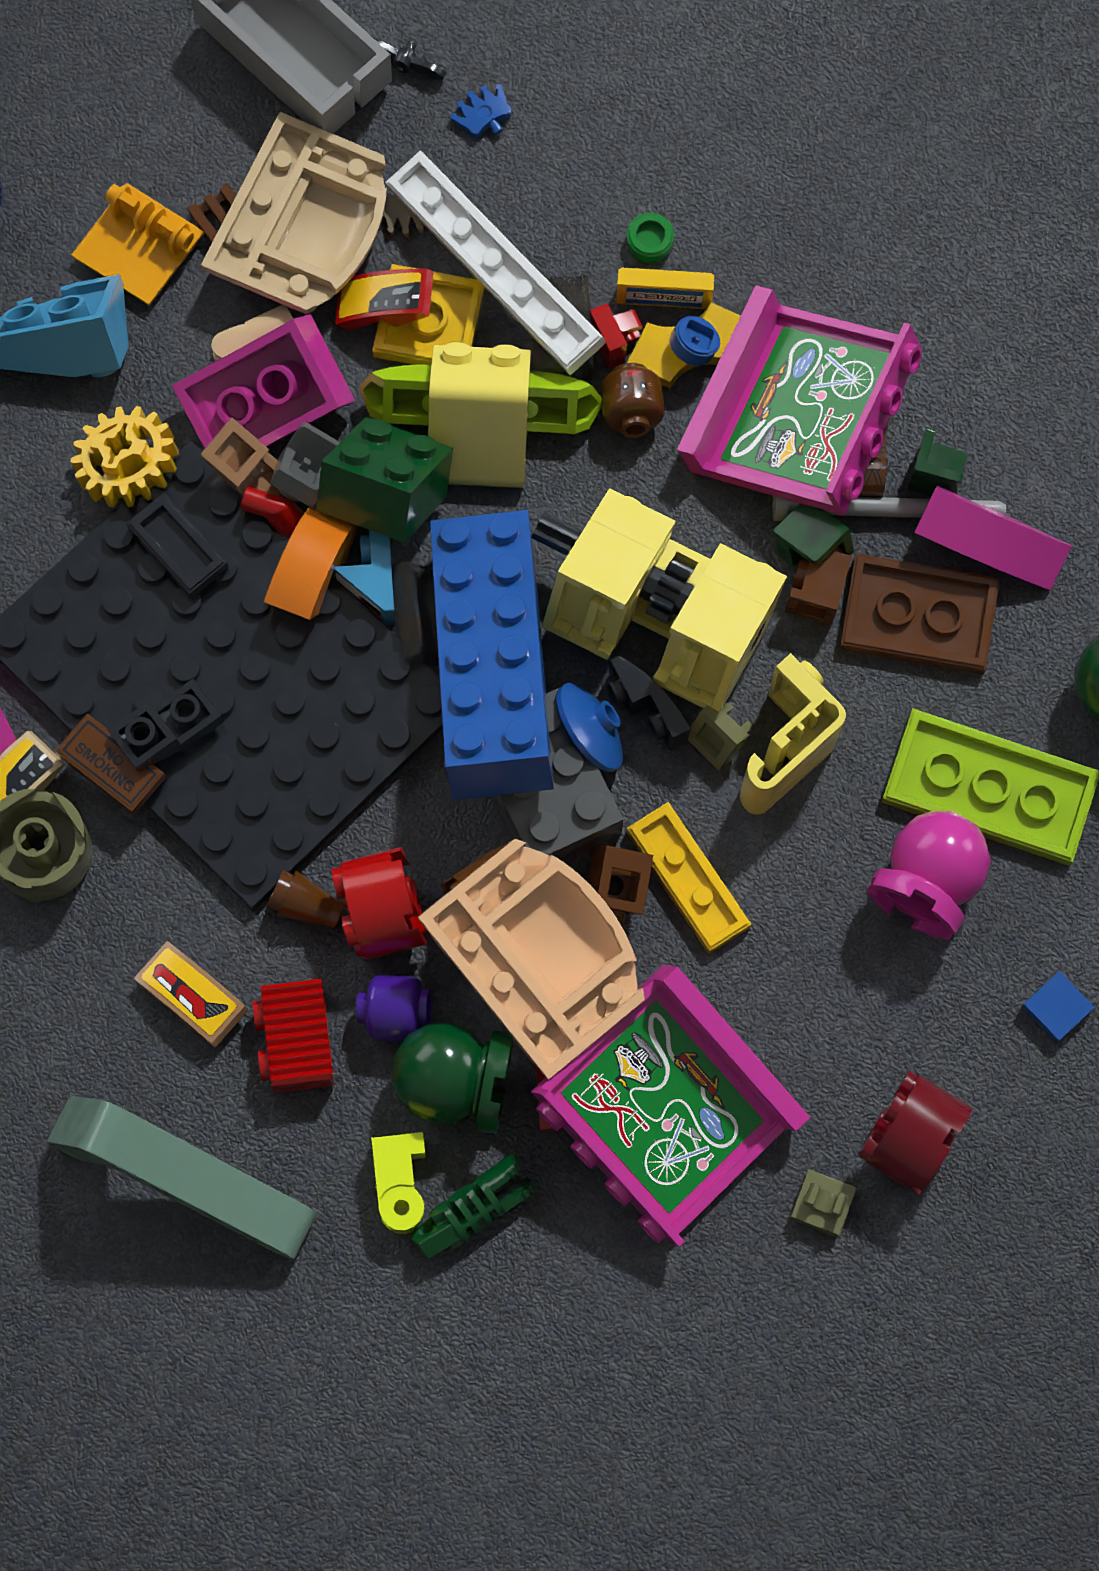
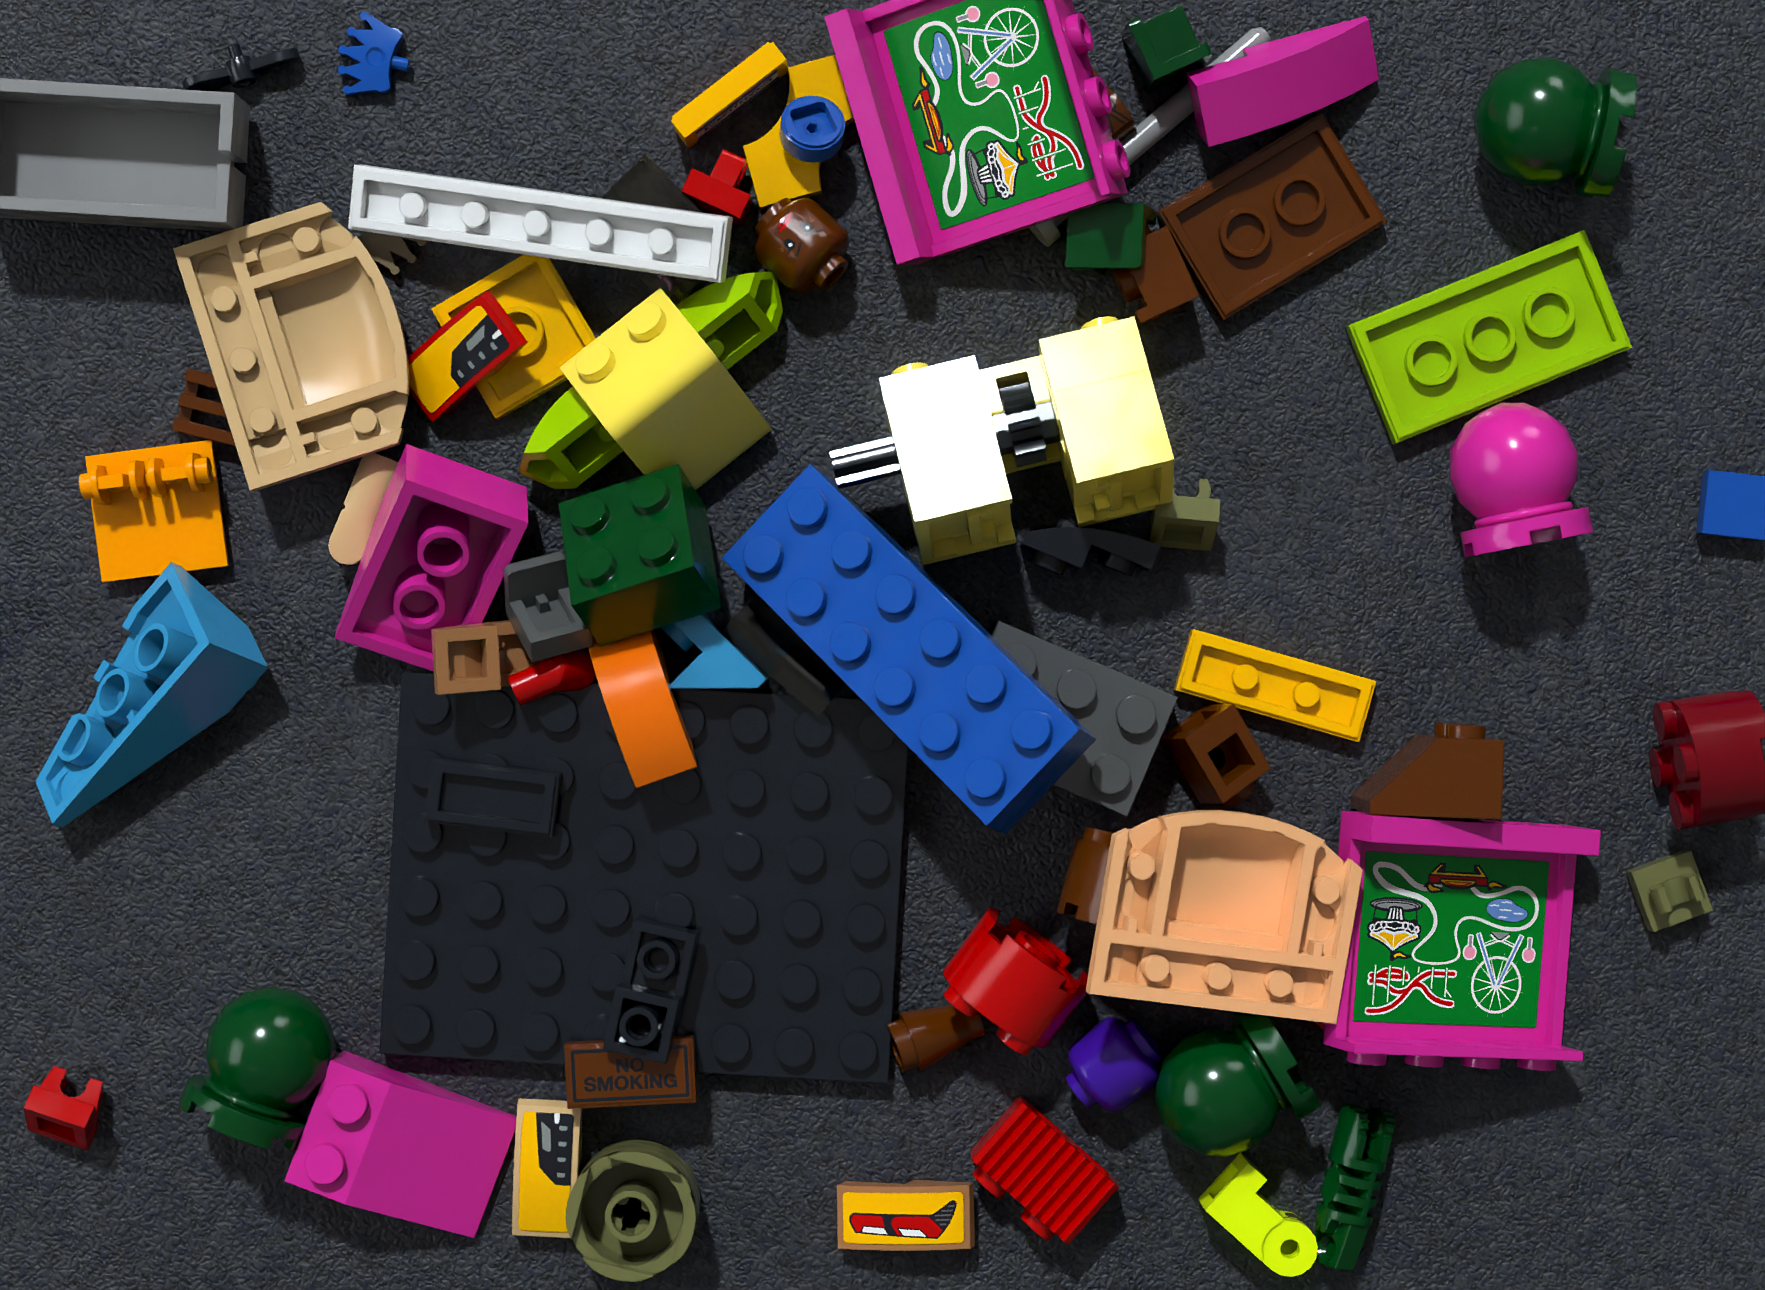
camera: 45 degrees left, 15 degrees up
yellow gear [70,406,179,507] -> none
blue dish [556,683,623,772] -> none
green tile [626,213,674,263] -> none
light yellow piece [740,653,846,815] -> none
none -> reddish brown slope [1350,723,1504,820]

